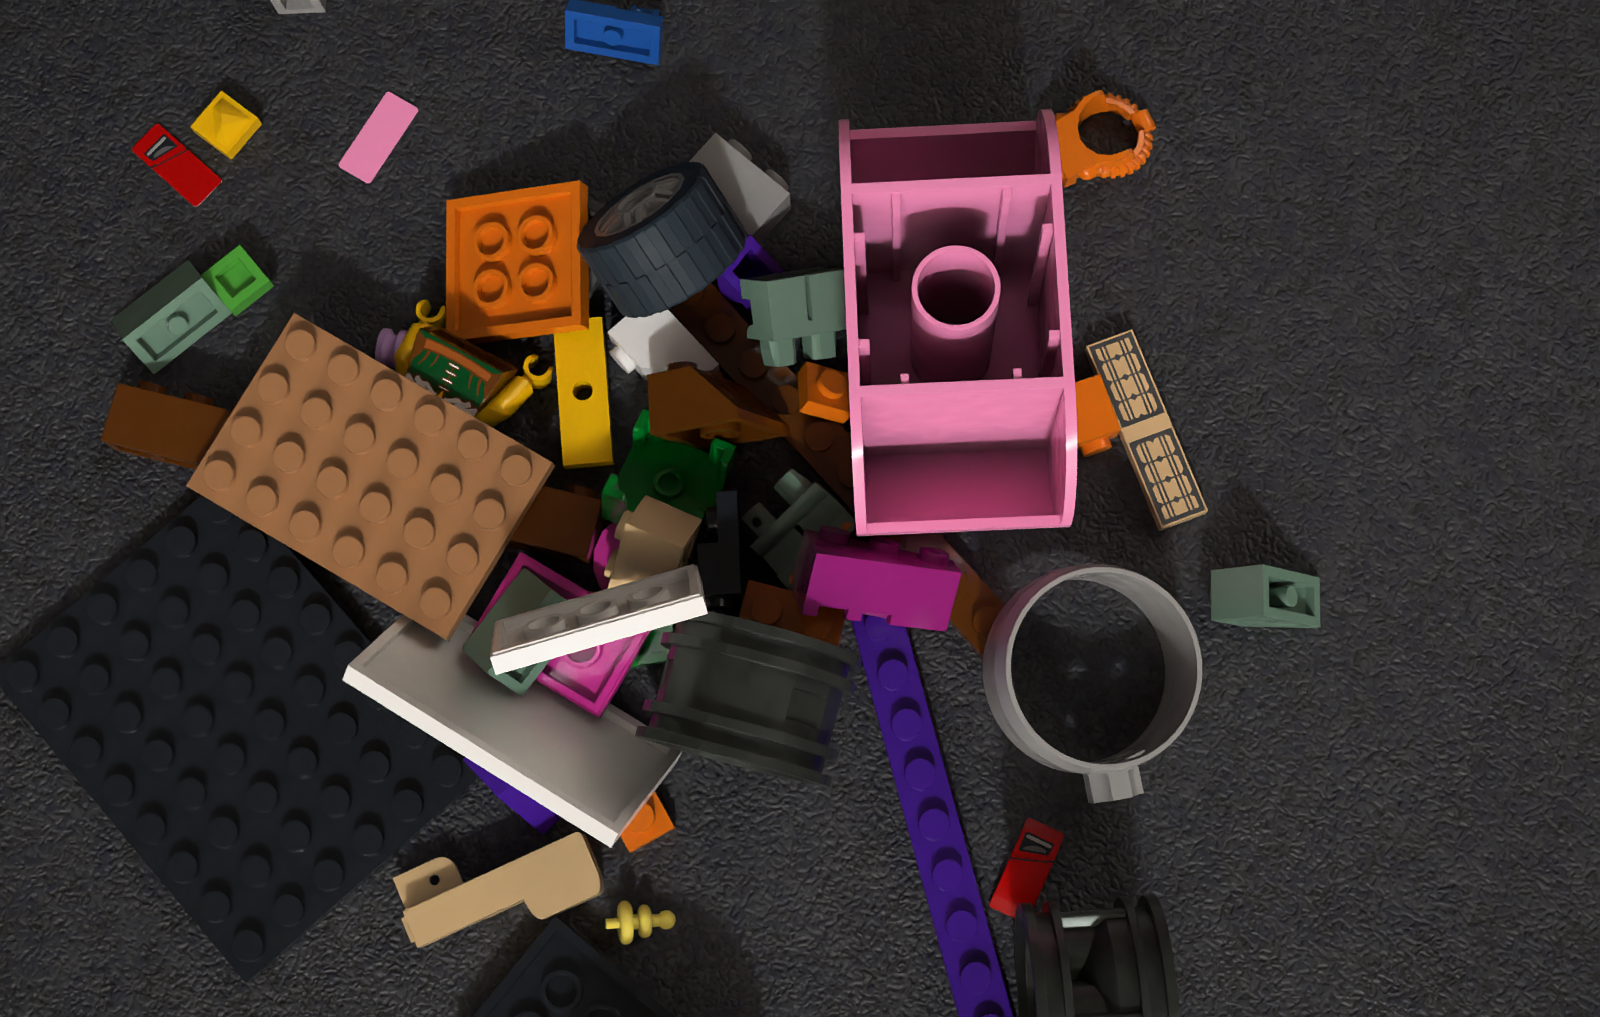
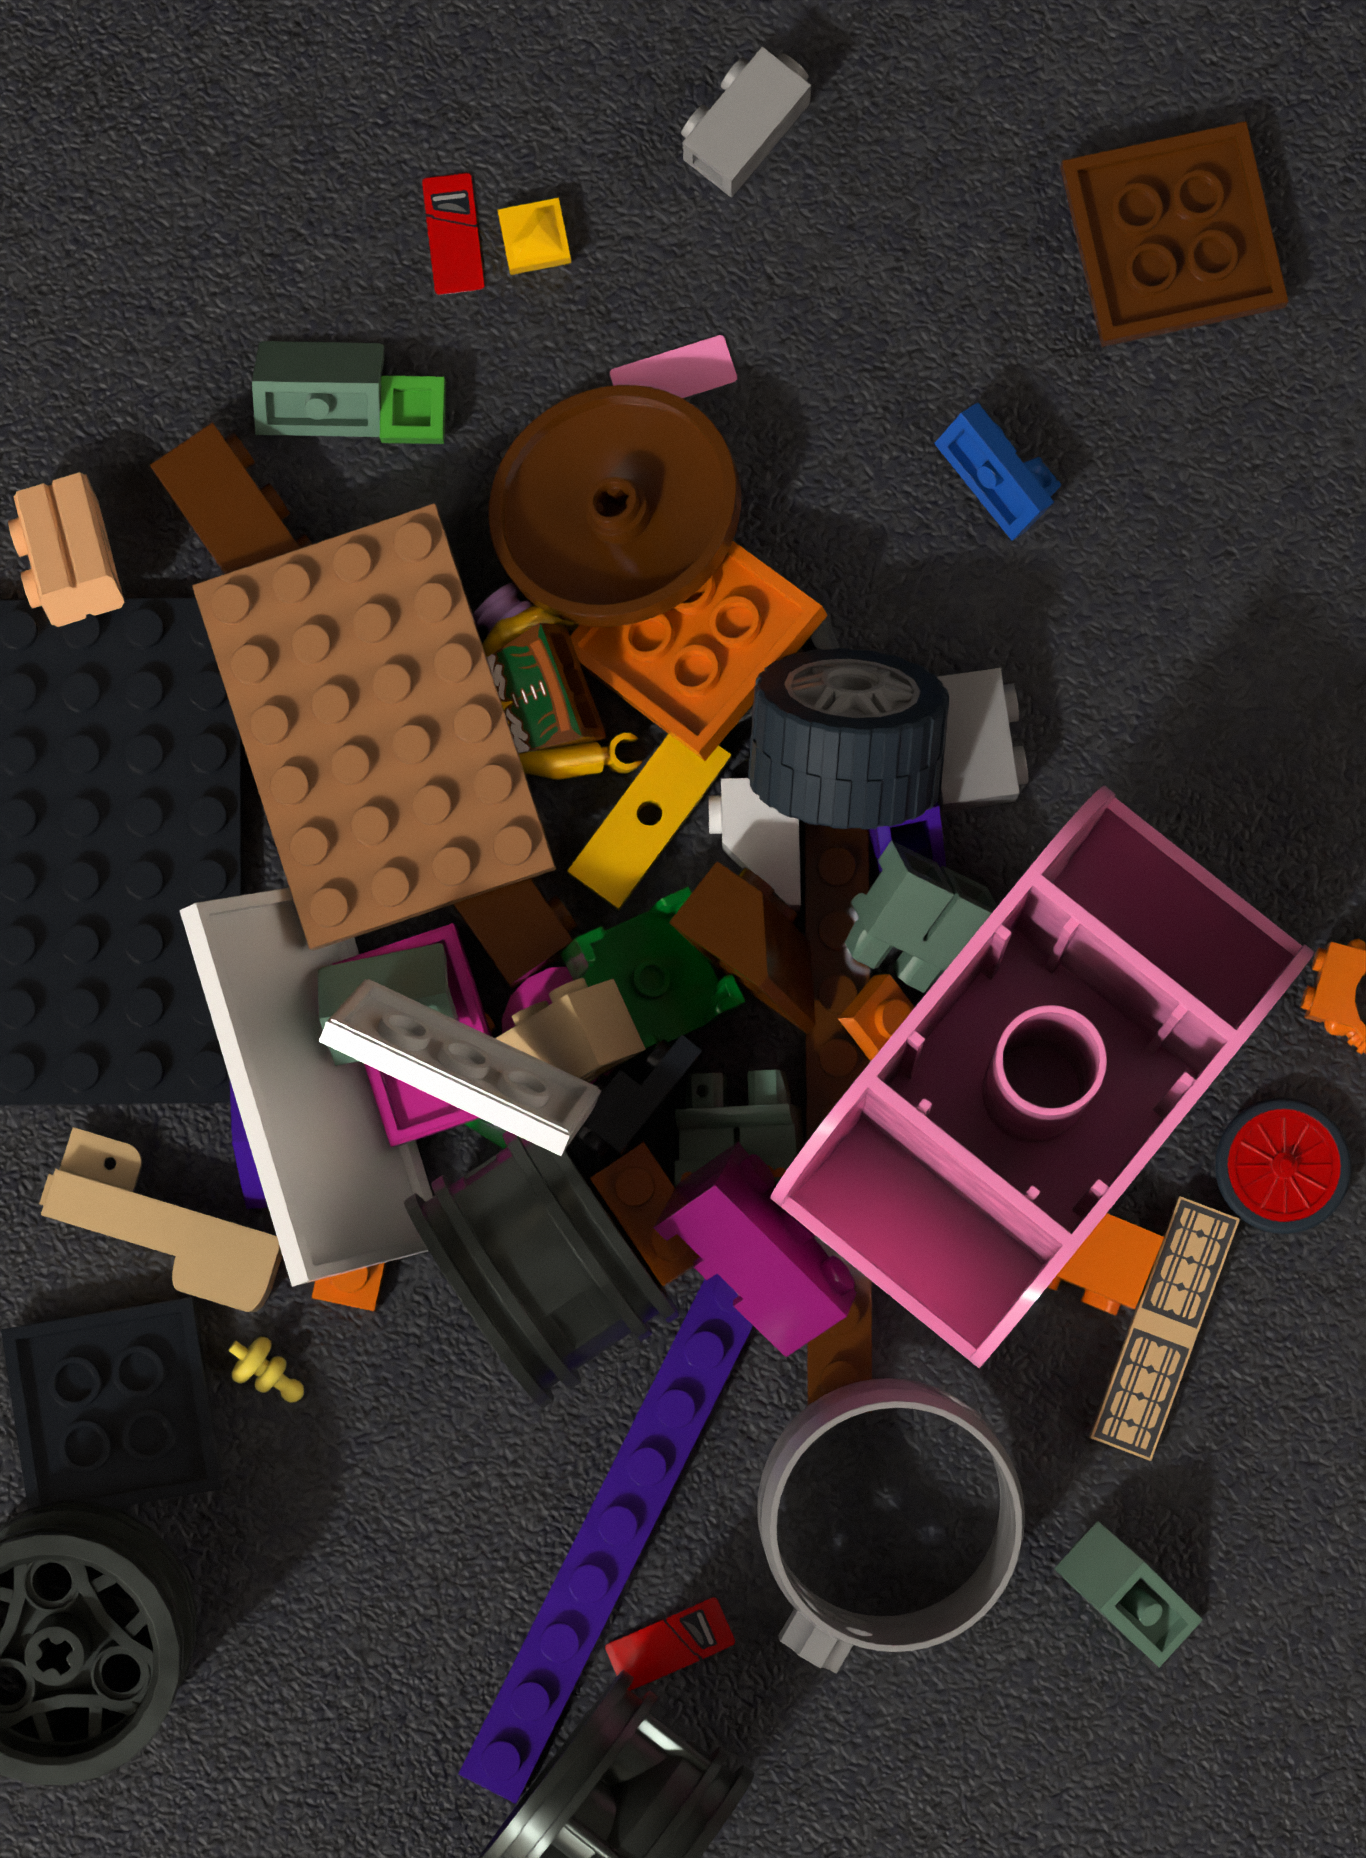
camera: 45 degrees right, 5 degrees up
none -> light nougat brick [8,472,125,627]
none -> reddish brown dish [489,385,741,627]
none -> red wheel [1215,1098,1351,1234]

